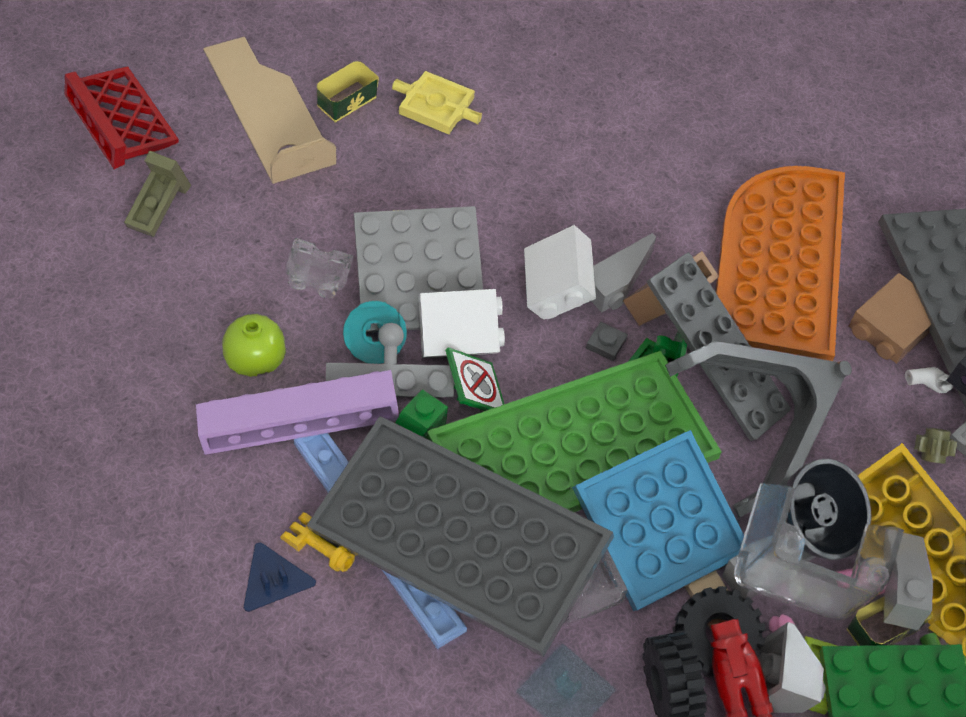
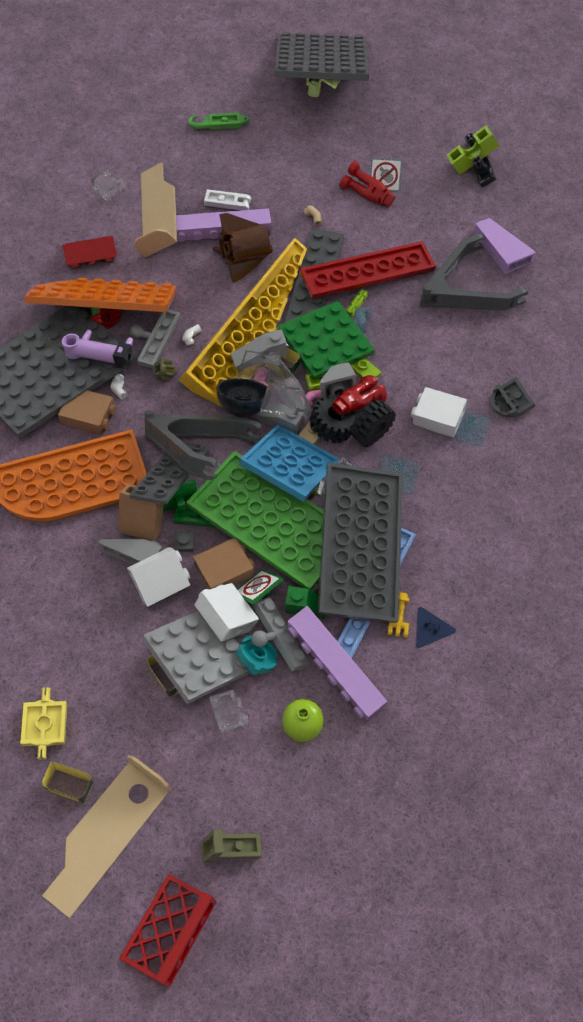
camera: 115 degrees left, 5 degrees up
none -> medium nougat brick [193,538,255,590]

